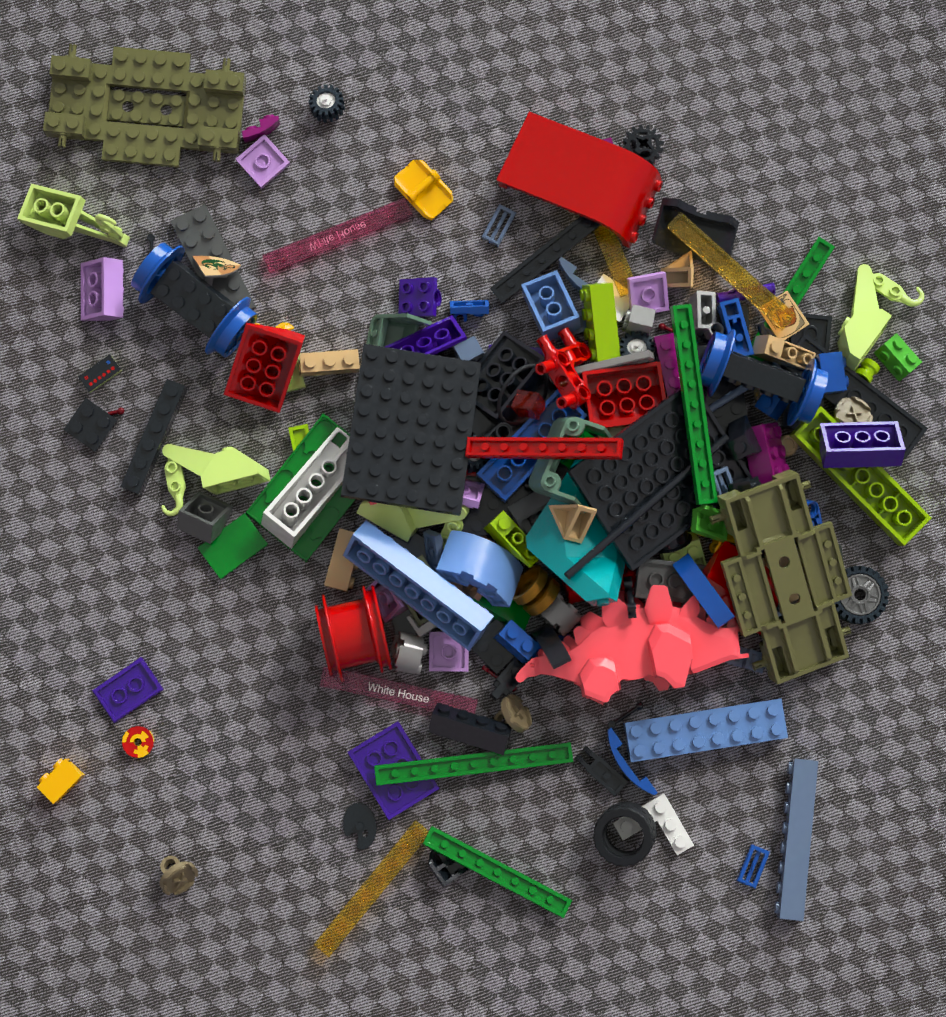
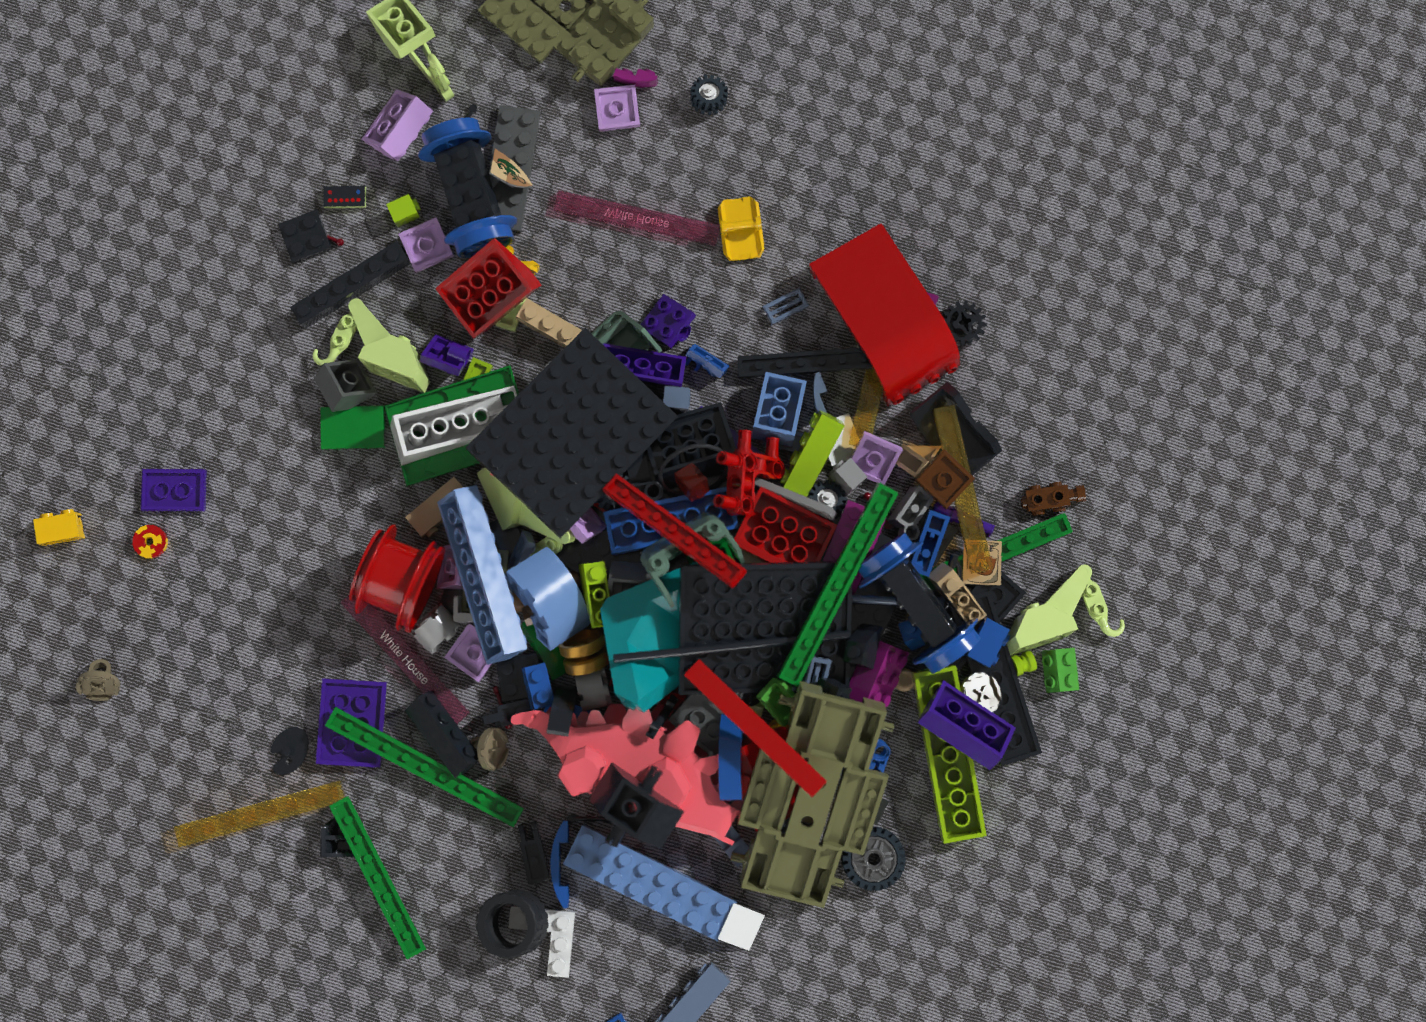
camera: 40 degrees right, 0 degrees up
tan slope [548,504,597,544] -> none
none -> lime brick [386,194,421,228]
none -> lavender plate [399,217,454,273]
none -> dark purple plate [419,334,474,376]
none -> black slope [588,762,685,849]
none -> red tile [684,659,827,798]
none -> white sticker [718,903,765,951]
none -> reddish brown plate [914,449,975,510]
none -> reddish brown brick [1021,482,1086,516]

